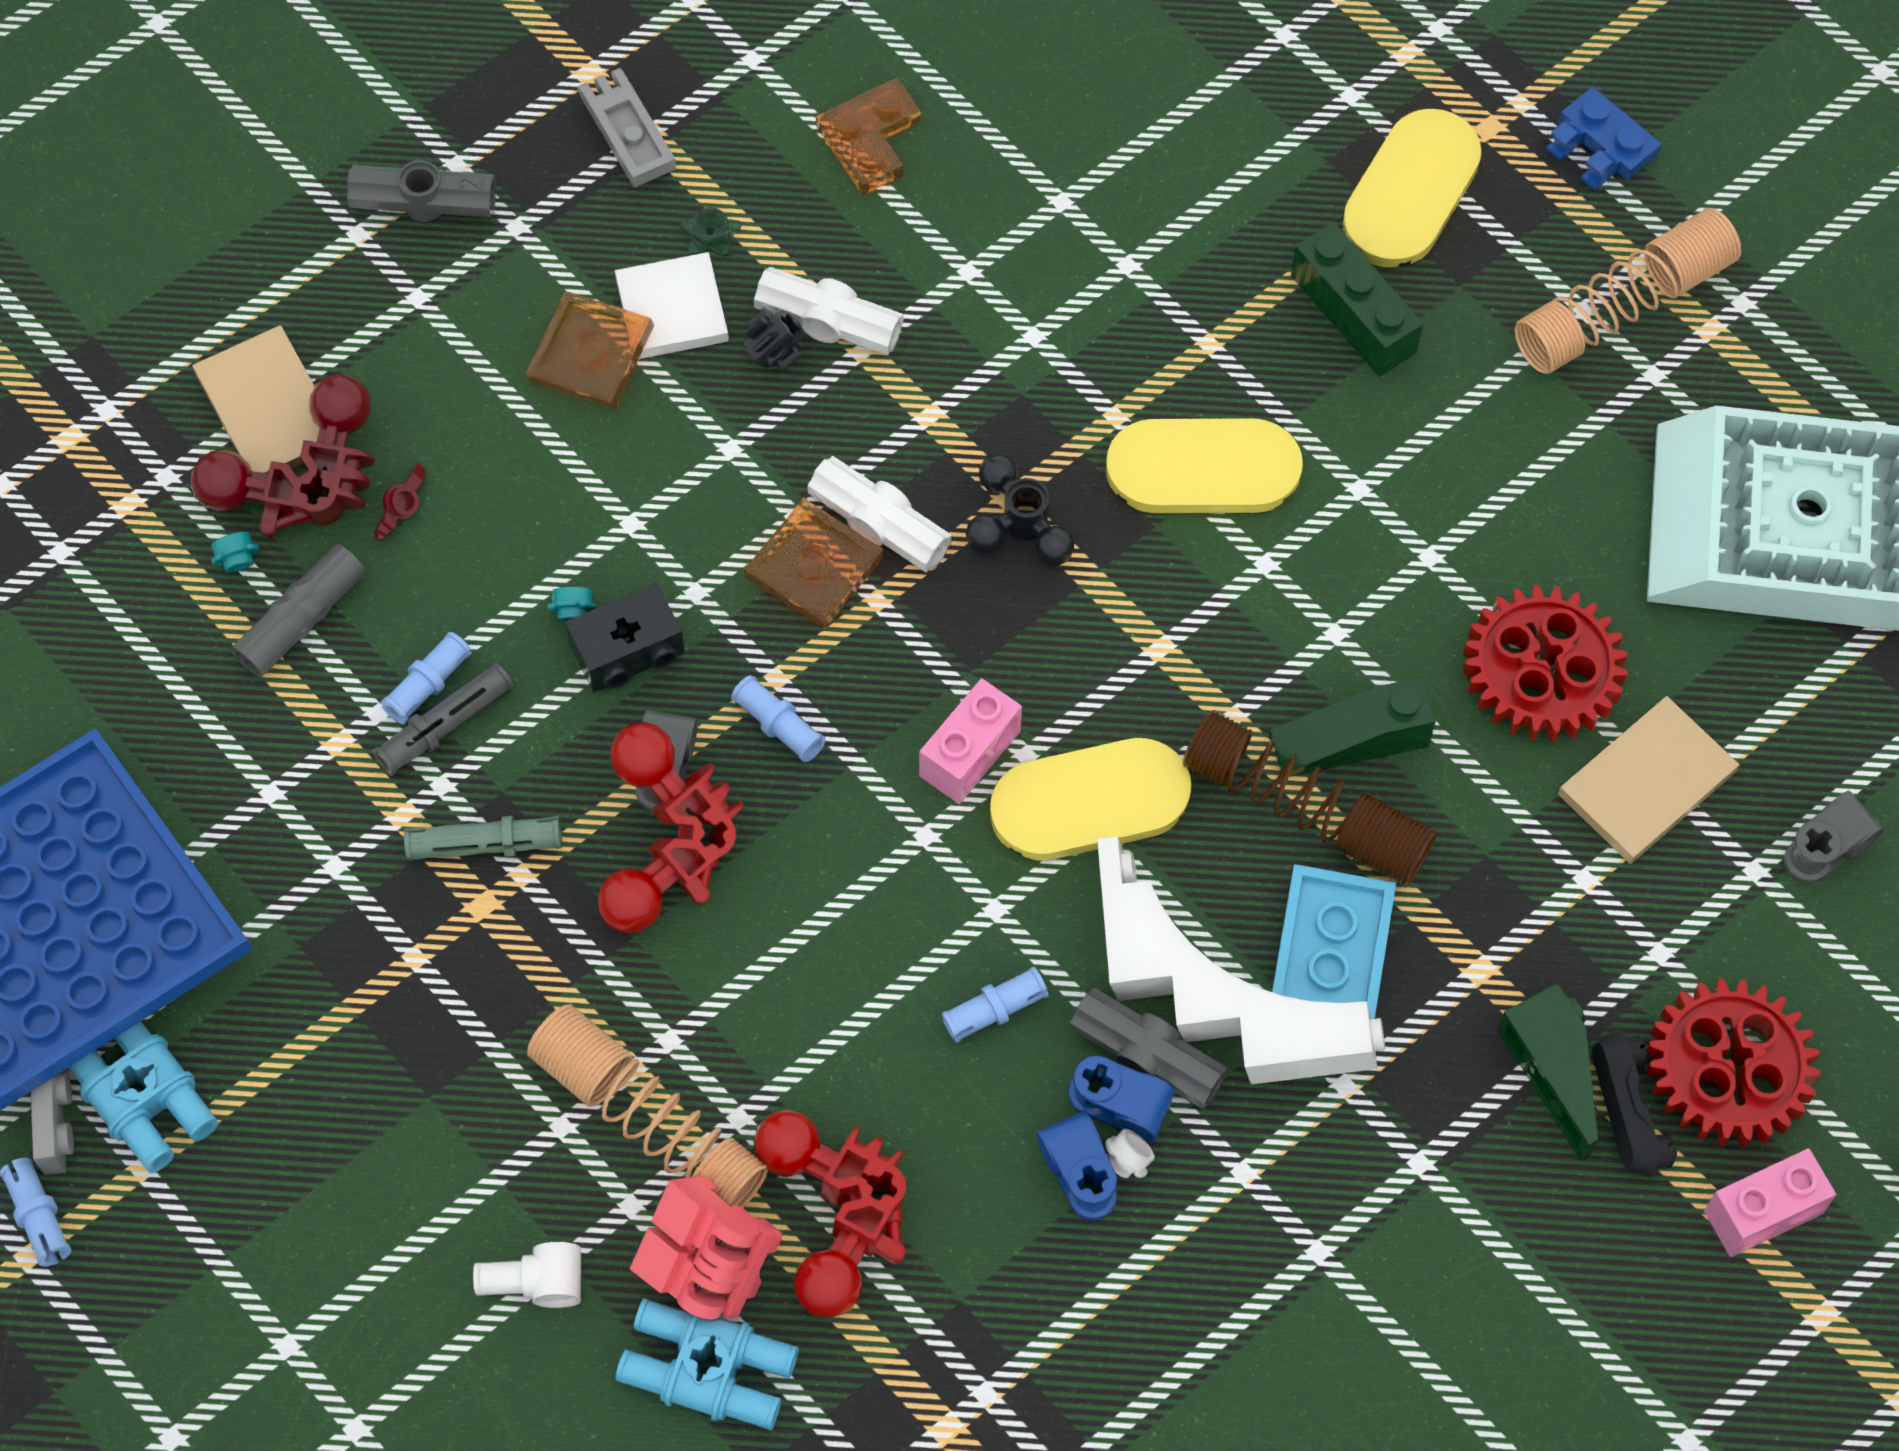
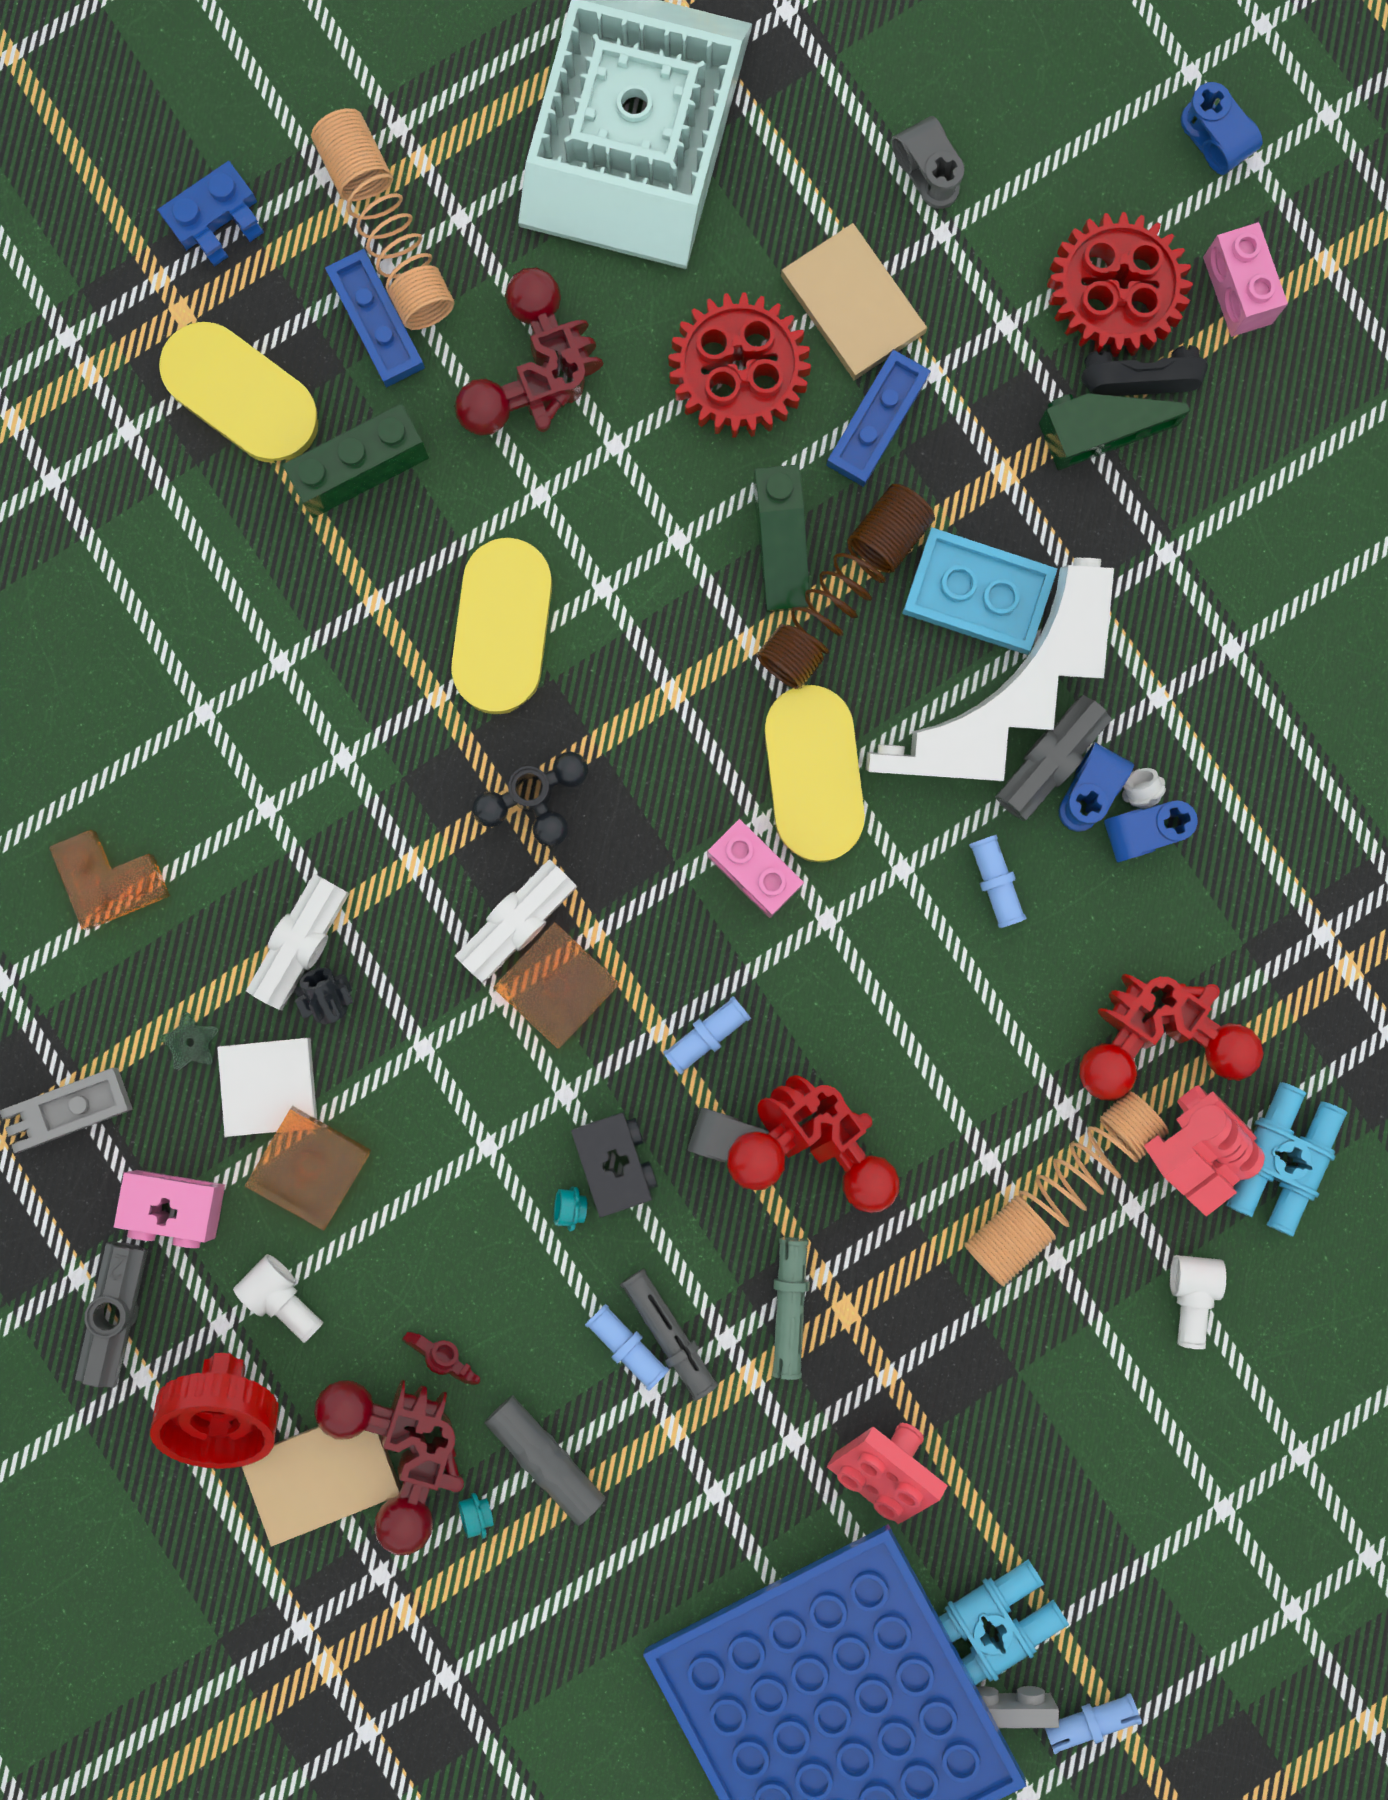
camera: 85 degrees left, 20 degrees up
none -> bright pink brick [114,1170,225,1248]
none -> red piece [150,1353,279,1469]
none -> white pin [233,1254,324,1343]
none -> blue plate [325,249,425,387]
none -> dark red piece [454,267,604,436]
none -> blue plate [826,349,931,487]
none -> coral plate [827,1423,948,1524]

